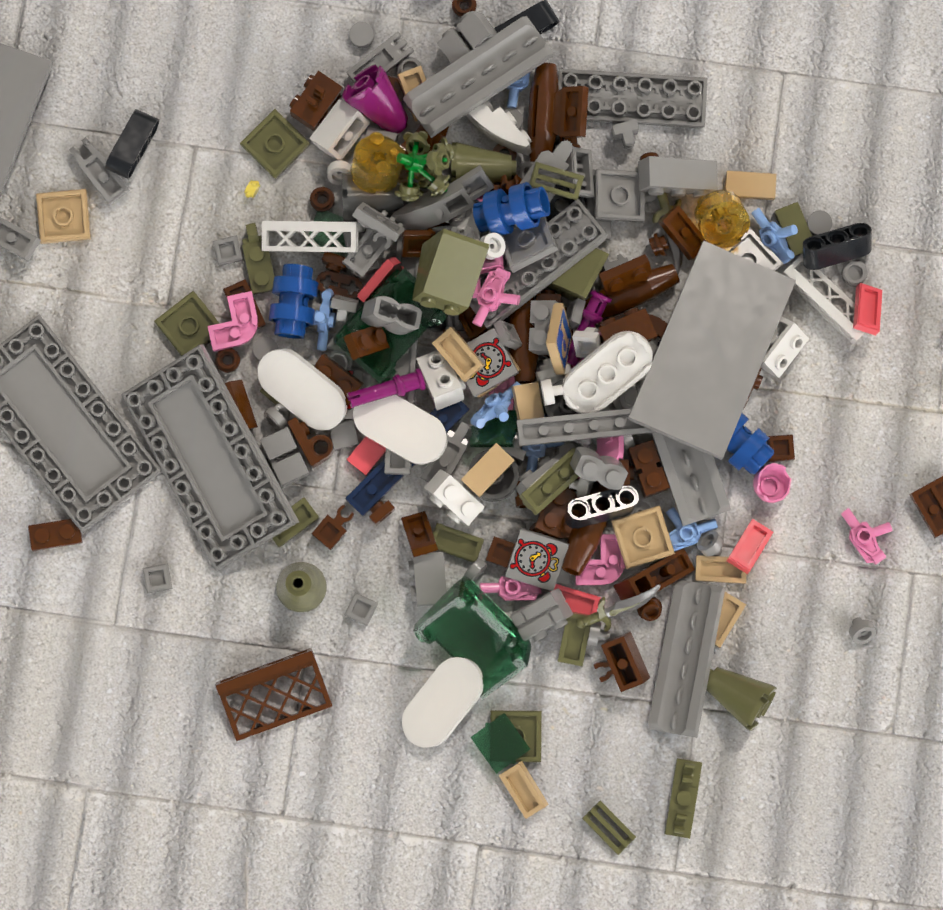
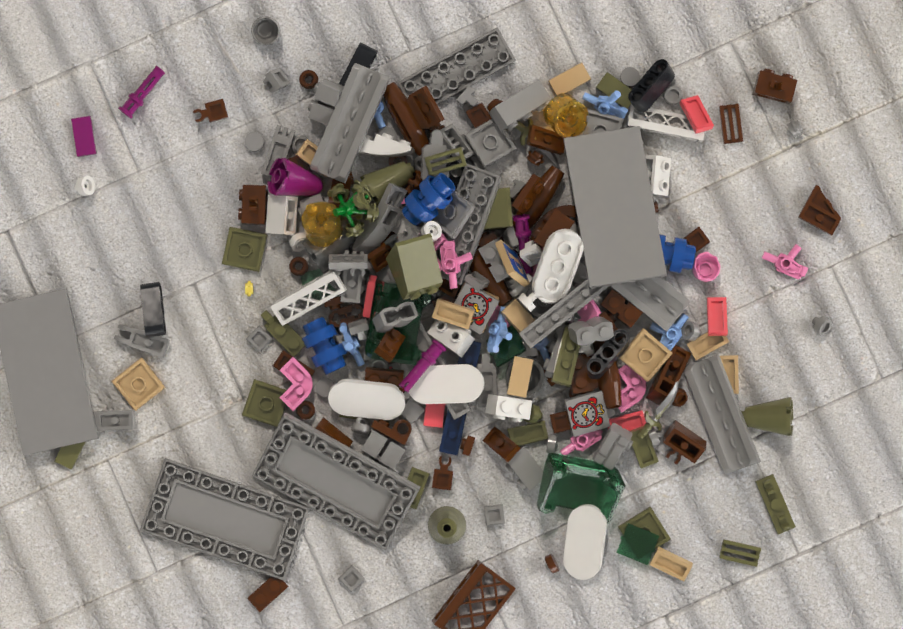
camera: 30 degrees left, 5 degrees up
none -> reddish brown plate [466,103,492,128]
none -> olive tile [523,404,543,424]
none -> reddish brown tile [545,554,560,574]
none -> reddish brown tile [719,103,743,144]

